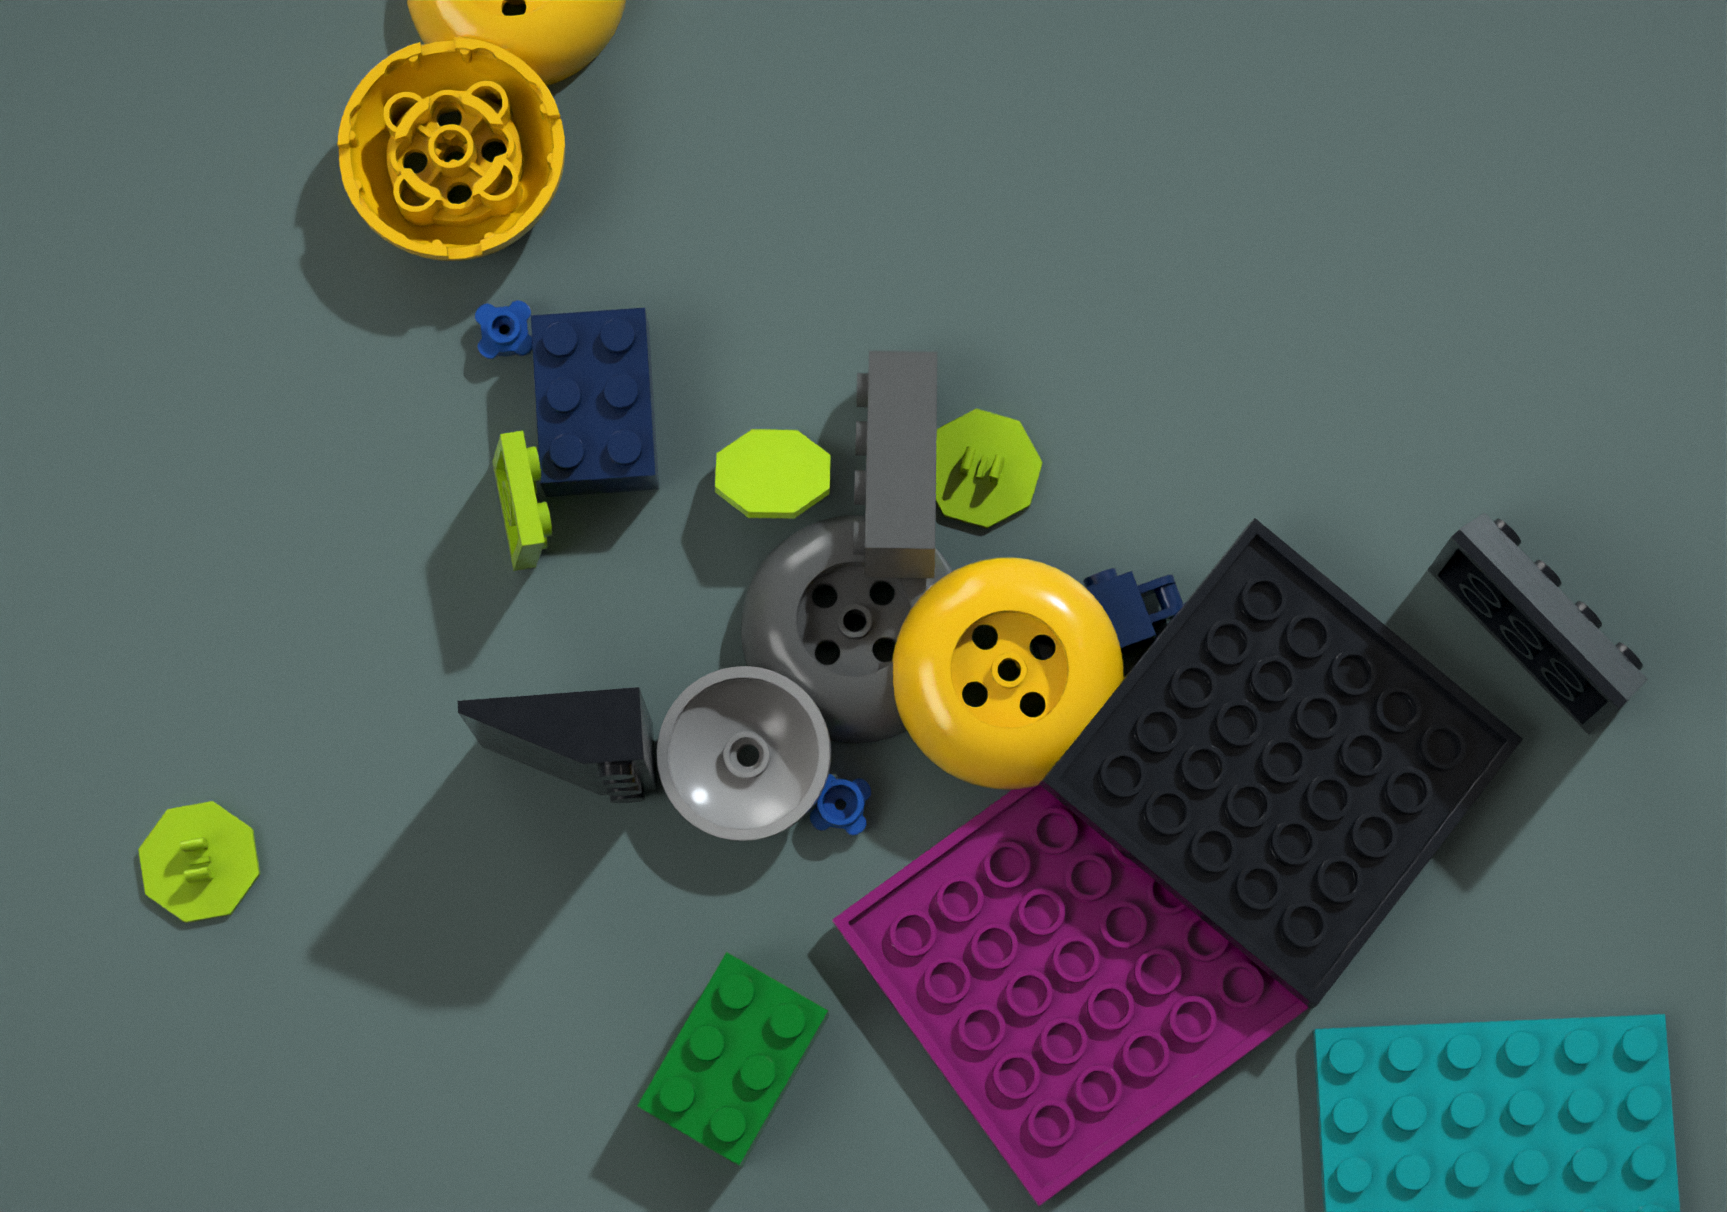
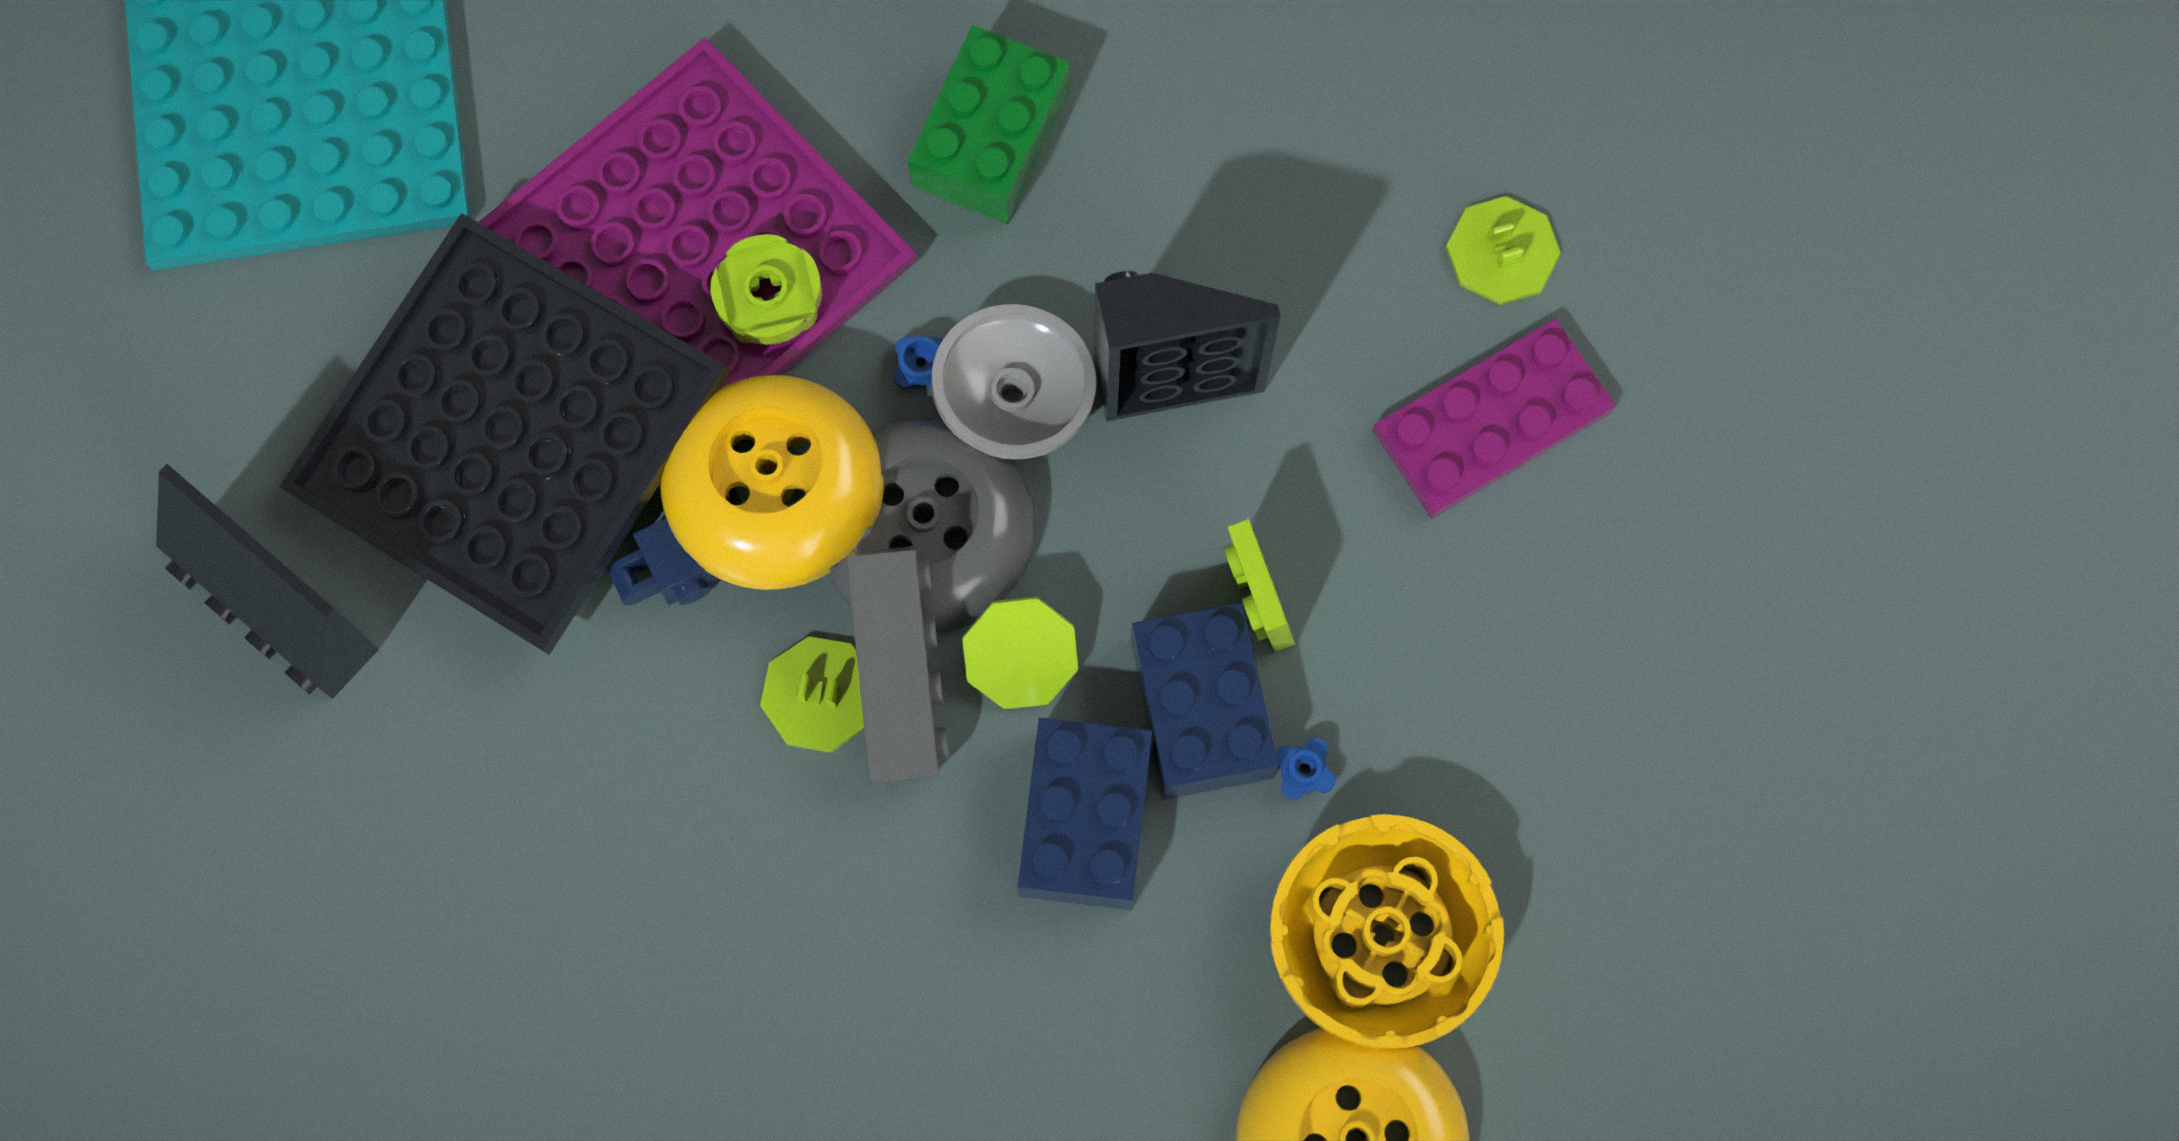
camera: 170 degrees right, 5 degrees down
none -> lime plate [711,234,822,344]
none -> dark blue brick [1018,717,1152,910]
none -> magenta plate [1372,318,1616,519]

